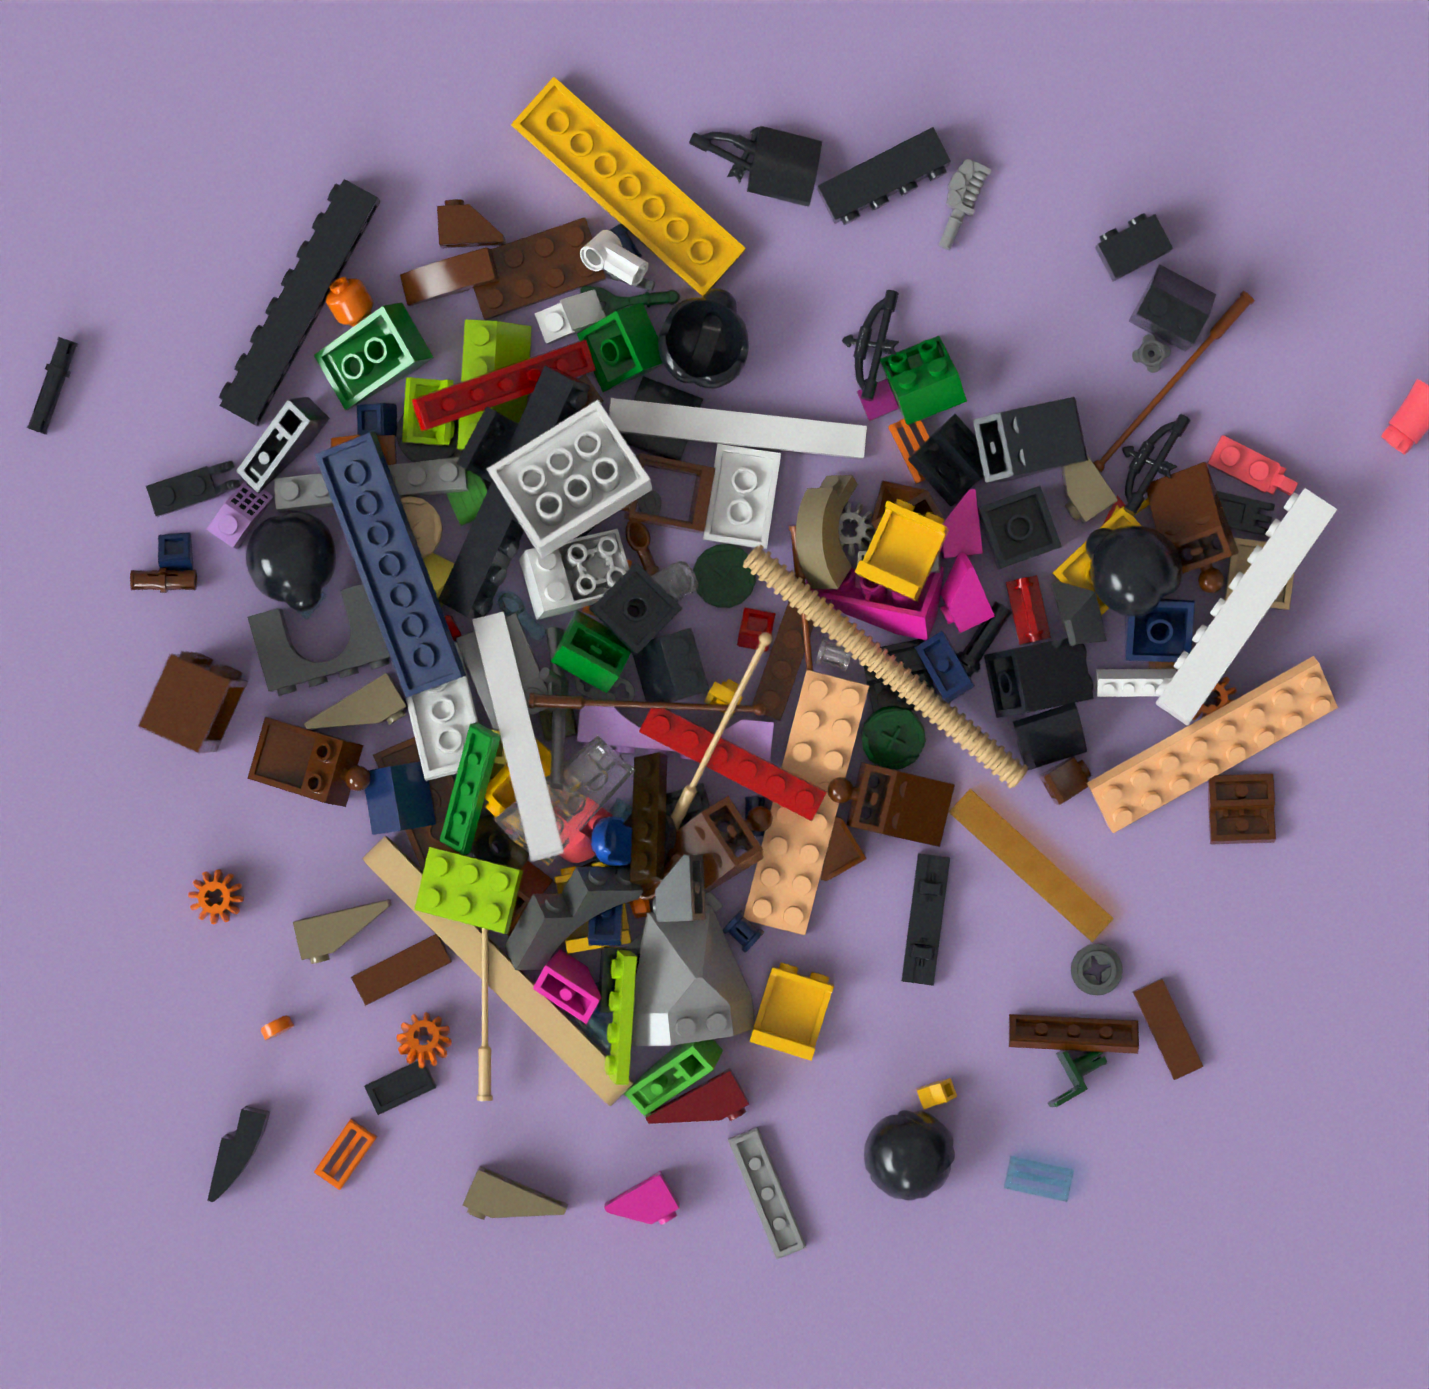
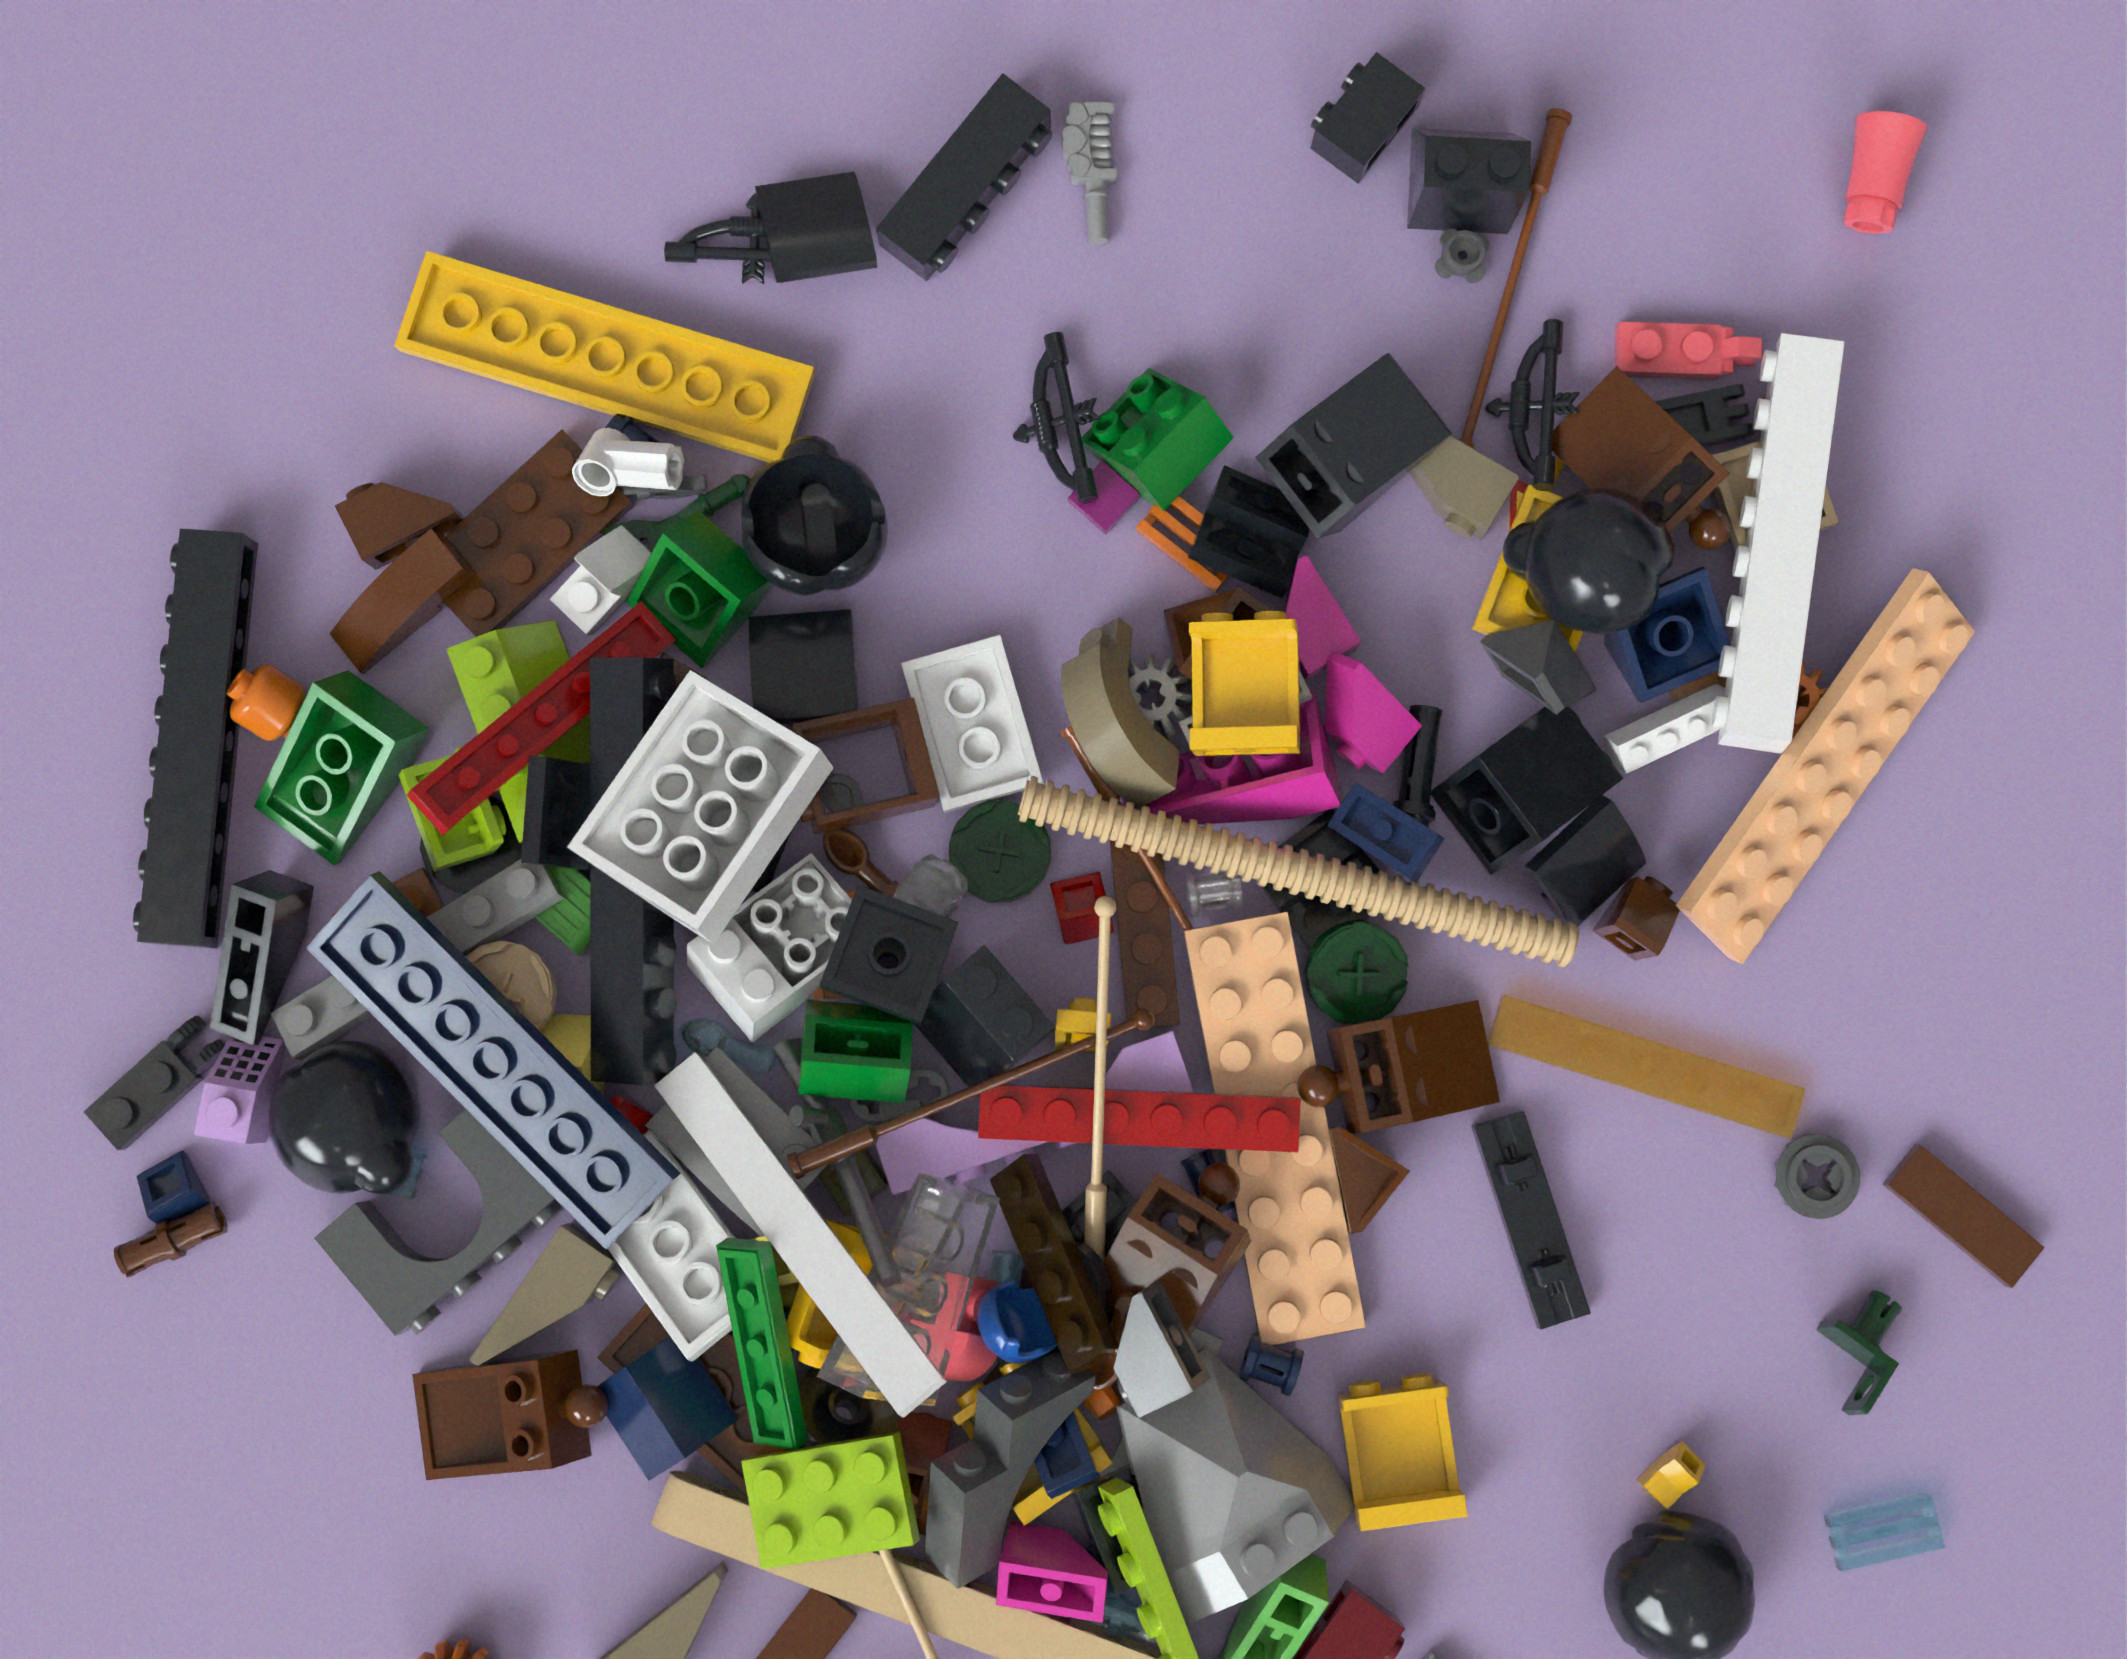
camera: 25 degrees left, 5 degrees down
reddish brown hose [138,650,248,753] -> none
dark blue slope [357,403,397,436] -> none
white tile [609,398,867,459] -> none
black brick [978,486,1062,570] -> none
red hinge [1006,575,1051,645] -> none
reddish brown tile [1008,1014,1139,1054] -> none
reddish brown slope [1208,774,1276,845] -> none

